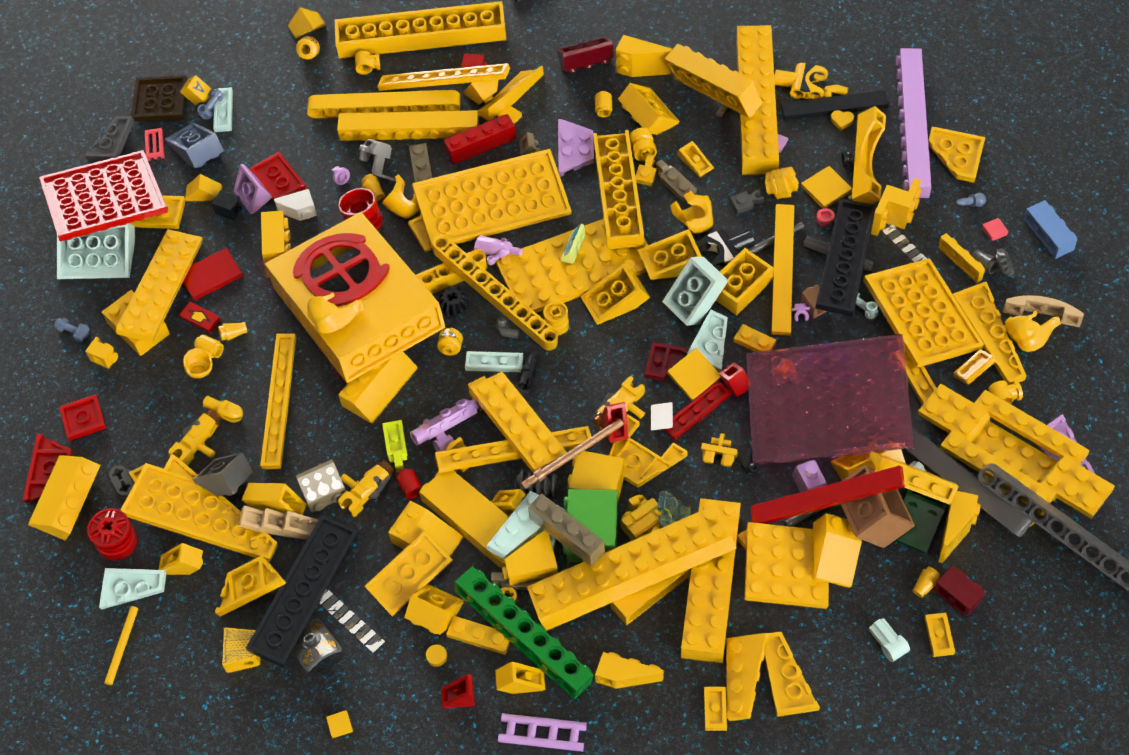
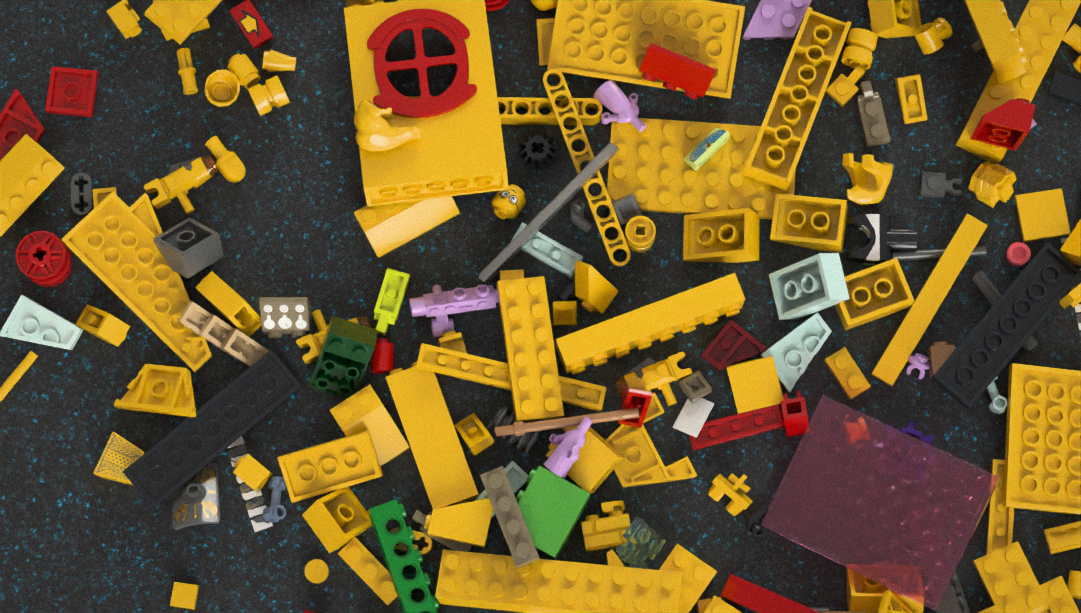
camera: 25 degrees right, 20 degrees up
yellow plate [260,334,296,469] -> none
light aqua wing [487,491,565,559] -> none
lavender torso [792,460,827,492] -> none
none -> yellow axle [177,48,198,95]
none -> yellow brick [233,454,273,493]
none -> yellow wheel [248,75,290,116]
none -> sand blue bar [263,476,286,523]
none -> dark green slope [308,316,378,398]
none -> tile [478,142,620,282]
none -> lavender piece [544,416,593,479]
none -> yellow tile [553,301,577,325]
none -> yellow brick [556,273,745,375]
none -> yellow slope [575,260,618,314]
none -> dark grey plate [612,193,643,225]
none -> red slope [638,43,716,100]
none -> dark tan tile [679,370,712,403]
none -> yellow piece [913,17,953,54]
none -> red slope [970,98,1036,151]

